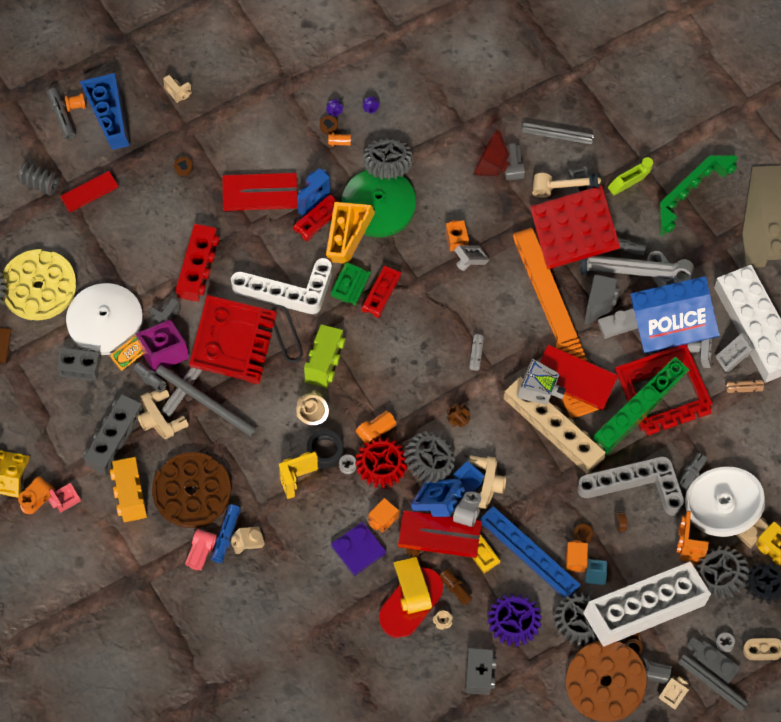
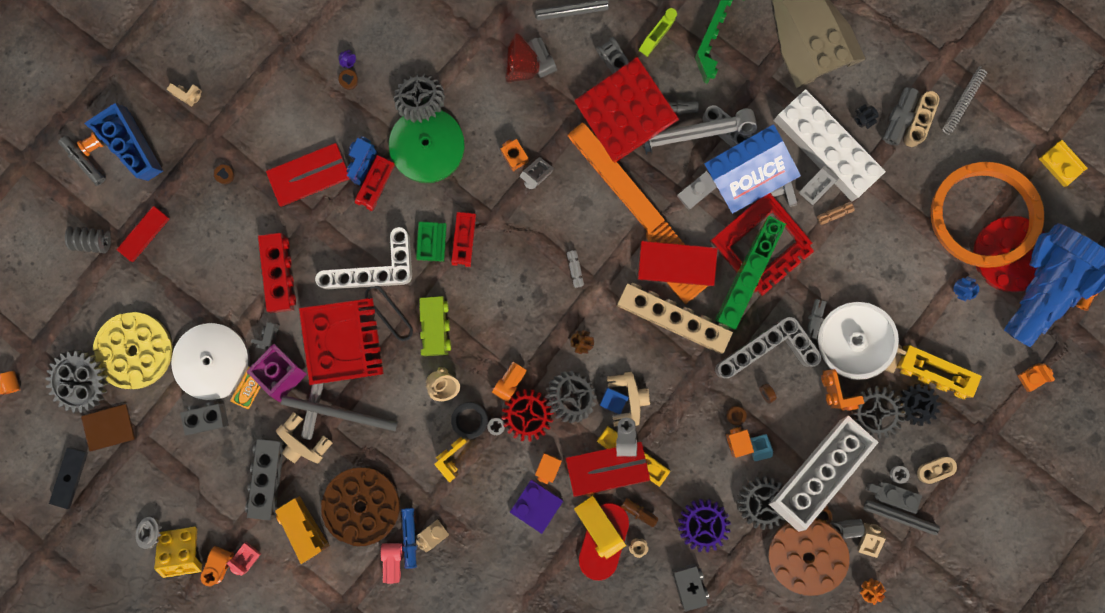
camera: 20 degrees left, 20 degrees up
dark grey pin [133,362,166,392] -> none
light orange wedge [326,202,375,264] -> none
orange pin [328,132,351,147] -> none
dark purple plate [363,96,380,114] -> none
blue plate [410,479,466,517] -> none
blue plate [479,506,581,599] -> none
light grey torso [517,359,567,405] -> none
tan piece [532,173,601,198] -> none
dark grey slope [584,275,619,325] -> none

